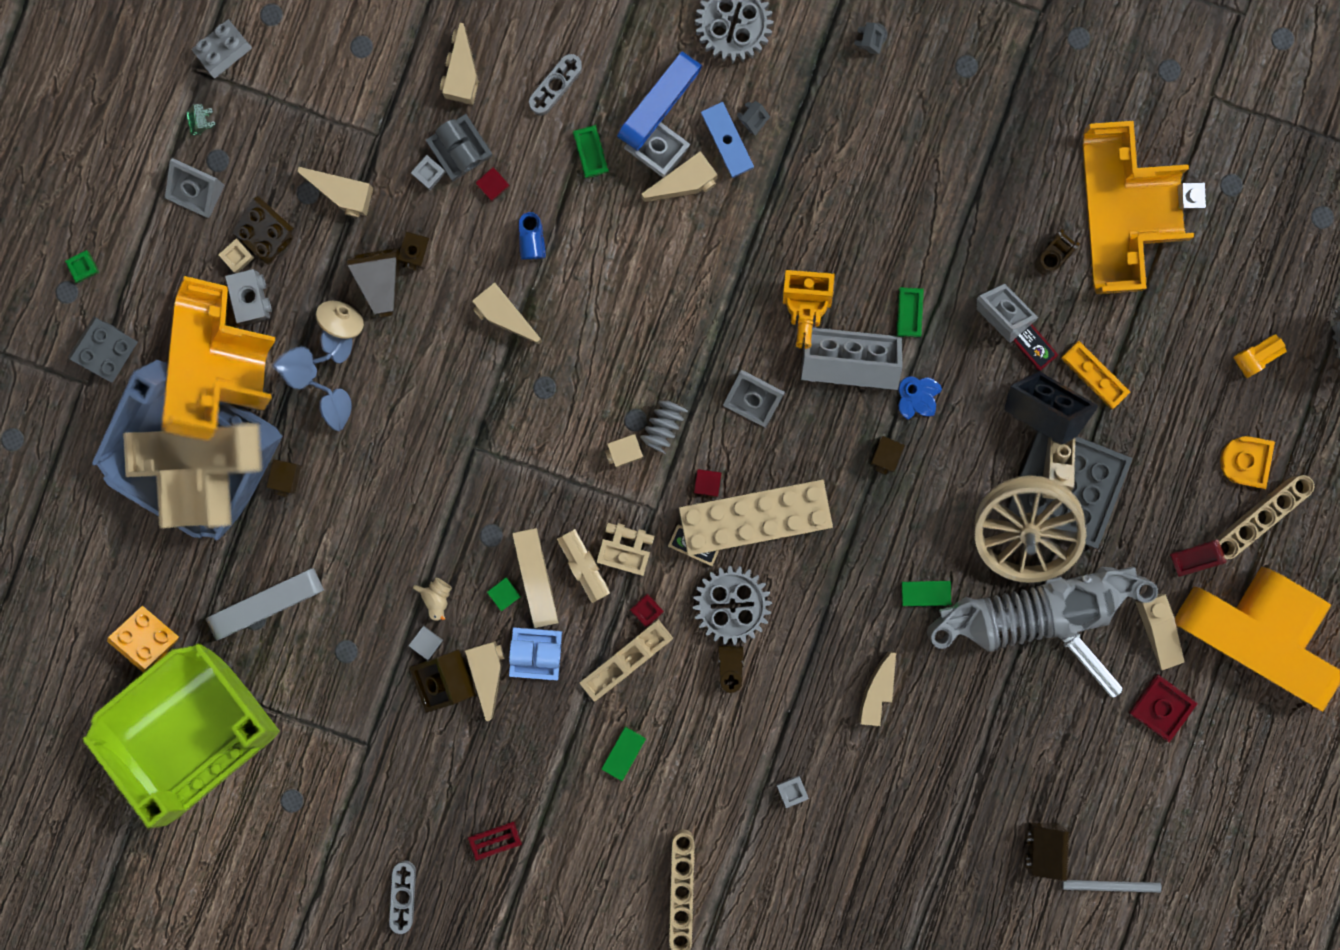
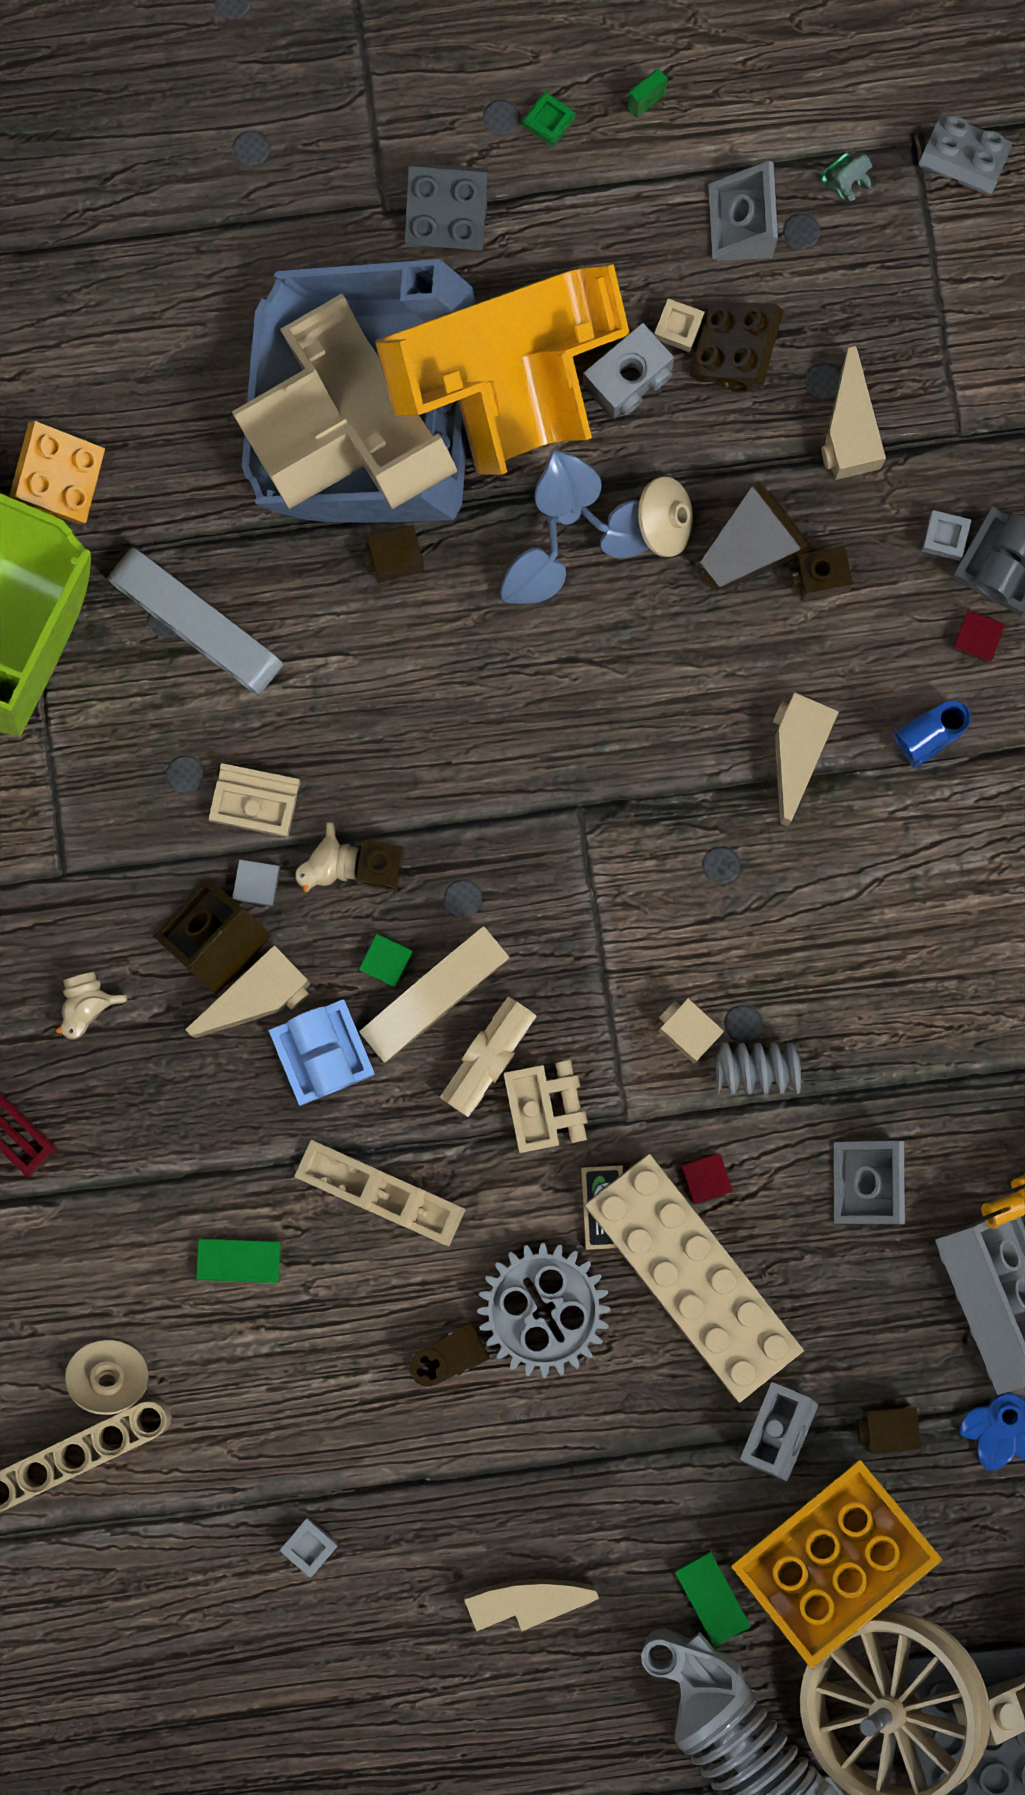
camera: 60 degrees right, 5 degrees down
dark red tile [630,594,664,628] -> none
none -> tan animal [56,971,128,1040]
none -> tan dish [65,1340,149,1415]
none -> tan plate [208,763,301,838]
none -> dark brown brick [356,840,405,892]
none -> green tile [628,69,668,119]
none -> light orange slope [731,1460,943,1669]
none -> light grey brick [740,1382,818,1482]

